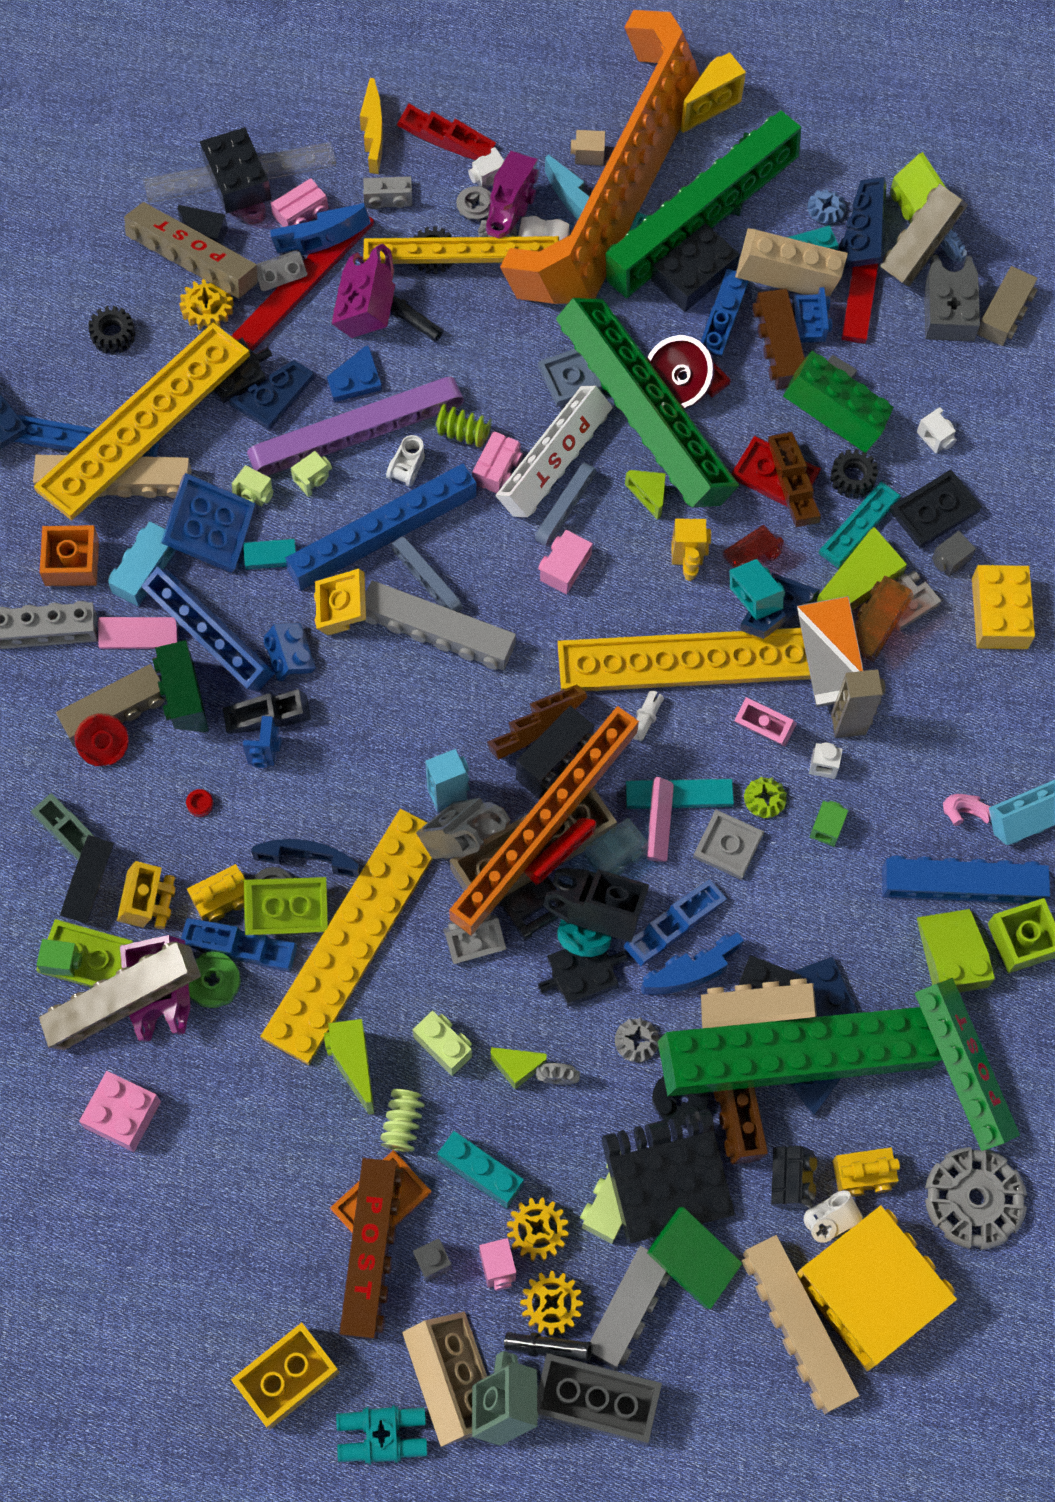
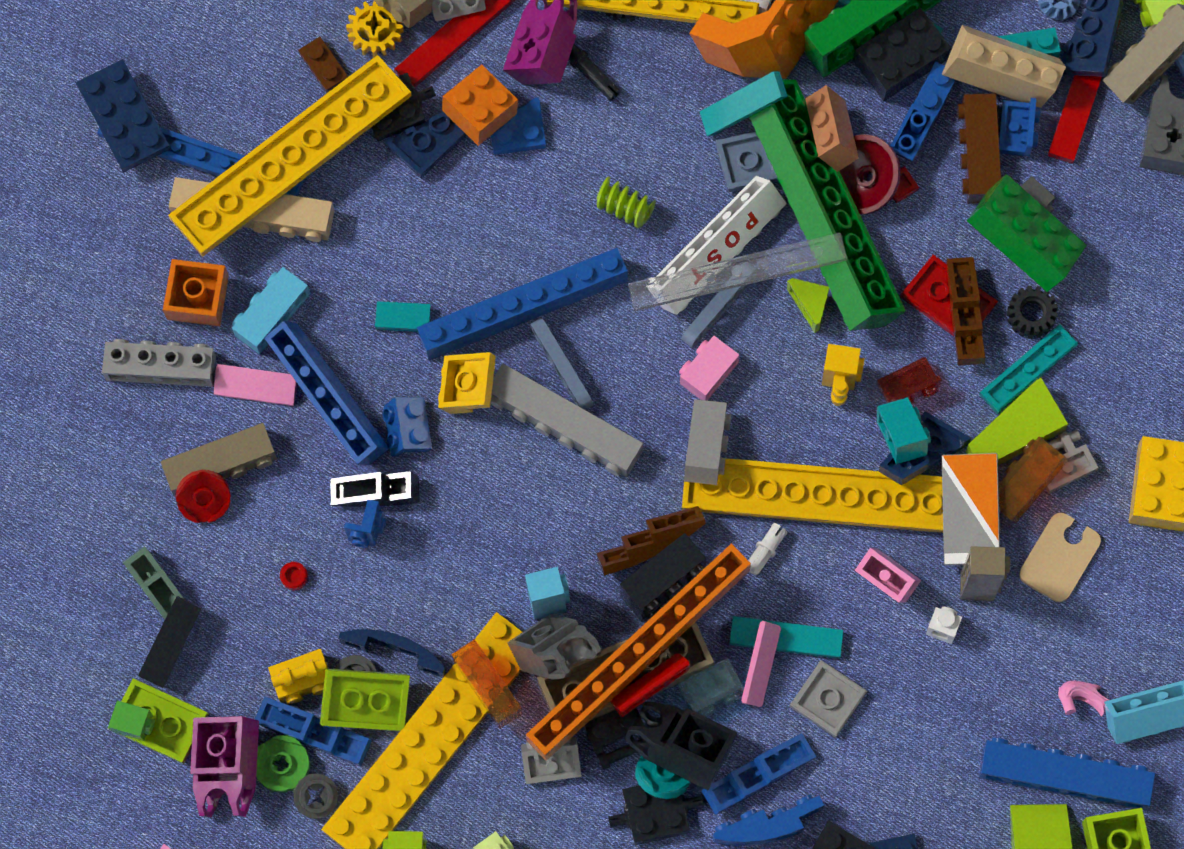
camera: 15 degrees right, 5 degrees up
brick [39,942,201,1050] -> none
black tyre [88,306,136,355] -> none
yellow brick [117,861,176,929] -> none
dark green slope [152,640,209,732] -> none
blue plate [161,473,256,573] -> none
yellowish green brick [231,465,273,507] -> none
medium lavender beam [247,377,464,476] -> none
yellowish green brick [291,451,332,497] -> none
white piece [386,435,425,487] -> none
bright pink brick [472,432,523,494] -> none
lime gear [744,776,787,818] -> none
bright green brick [809,801,848,847] -> none
black plate [889,470,982,549] -> none
white brick [917,407,957,453] -> none
dark grey brick [932,531,976,577] -> none
none -> dark grey gear [293,773,338,819]
none -> reddish brown plate [298,36,348,94]
none -> orange brick [442,64,518,146]
none -> clear orange brick [451,639,523,729]
none -> clear tile [628,233,847,311]
none -> light grey brick [684,399,731,485]
none -> teal tile [699,71,787,136]
none -> nougat brick [805,85,859,172]
none -> tan piece [1019,513,1101,602]

